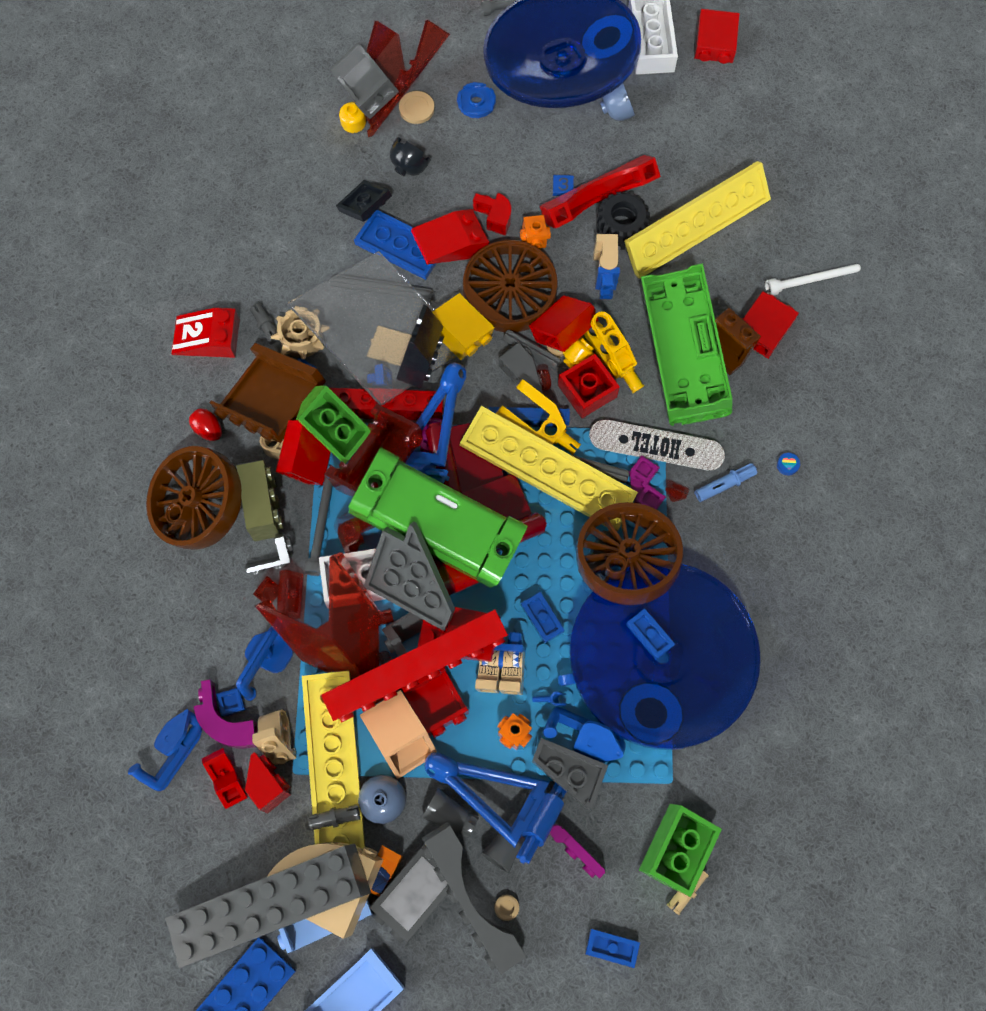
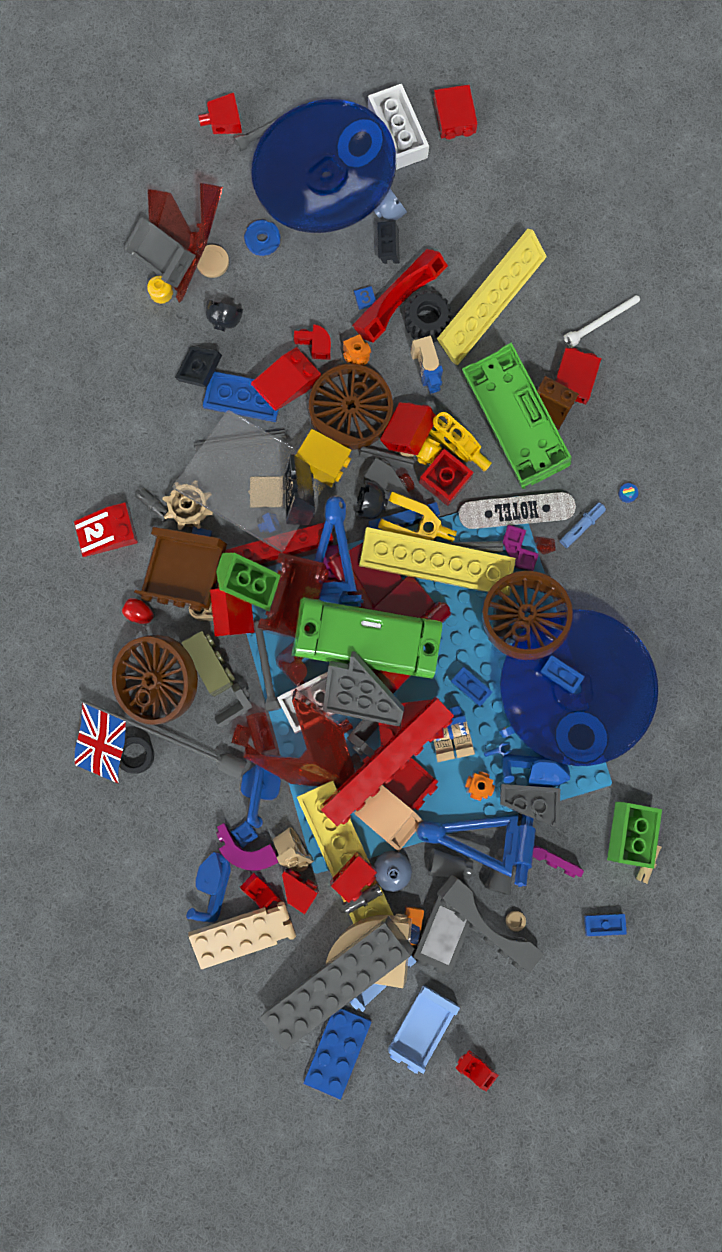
camera: 20 degrees left, 10 degrees up
none -> flag [75,698,247,784]
none -> black tyre [119,736,155,774]
none -> tan hinge [188,902,296,969]
none -> red brick [330,852,377,903]
none -> black cylinder [355,480,388,519]
none -> black hinge [377,220,400,264]

